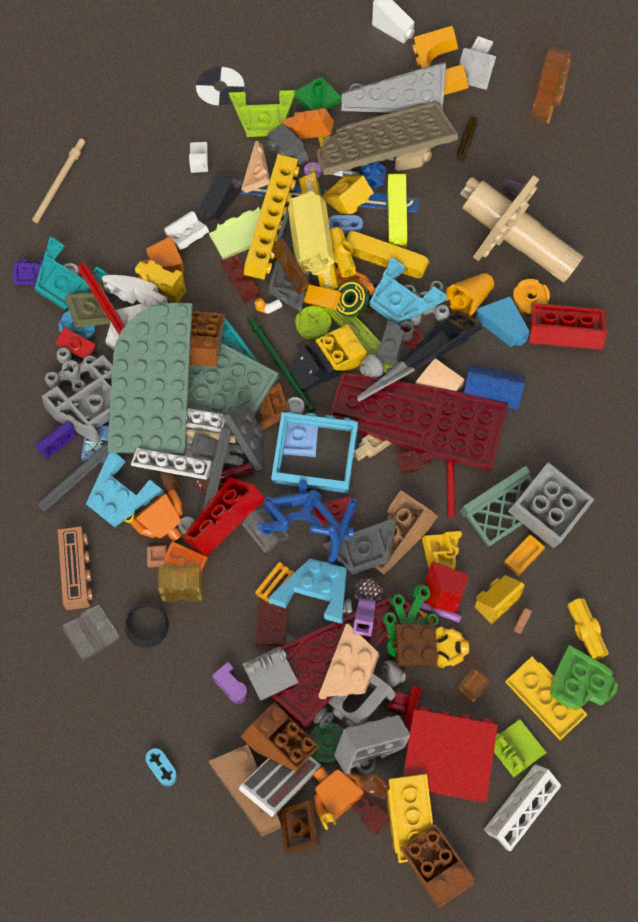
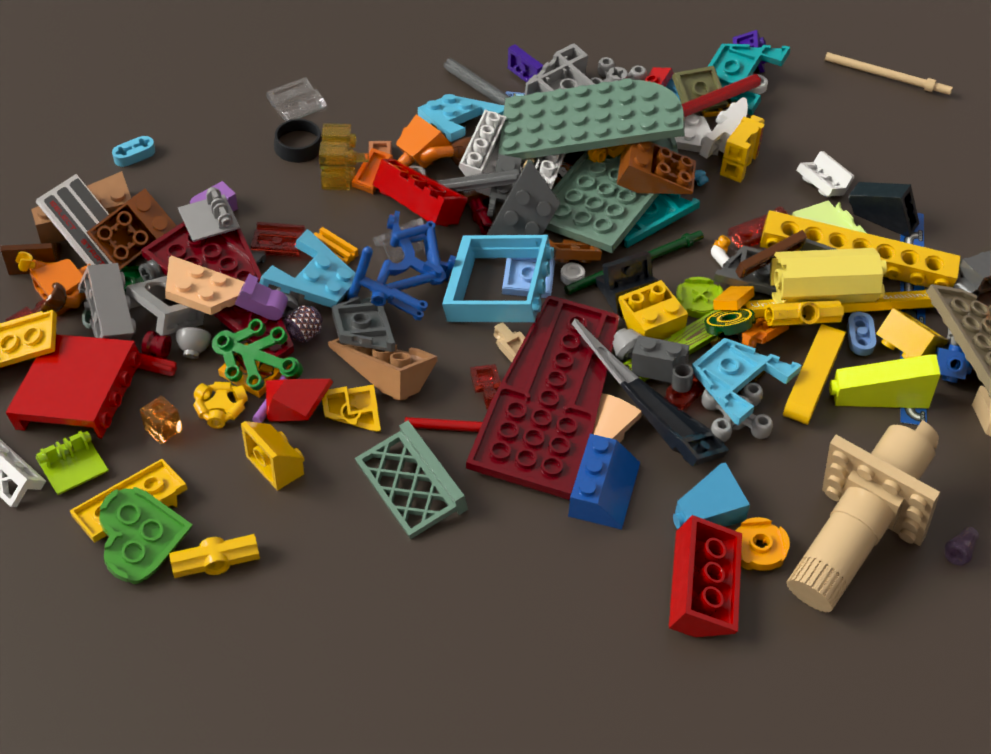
camera: 90 degrees right, 15 degrees down
nougat brick [58,526,93,610] -> none
orange torso [142,236,184,273] -> none
white bracket [189,142,208,173] -> none
light nougat wing [241,141,270,193] -> none
red plate [314,496,356,524] -> none
reddish brown plate [392,624,438,667] -> none
light orange cone [446,273,494,316] -> none
light orange tile [504,535,545,576] -> none
light grey slope [508,463,594,548] -> none
nougat tile [514,608,532,634] -> none

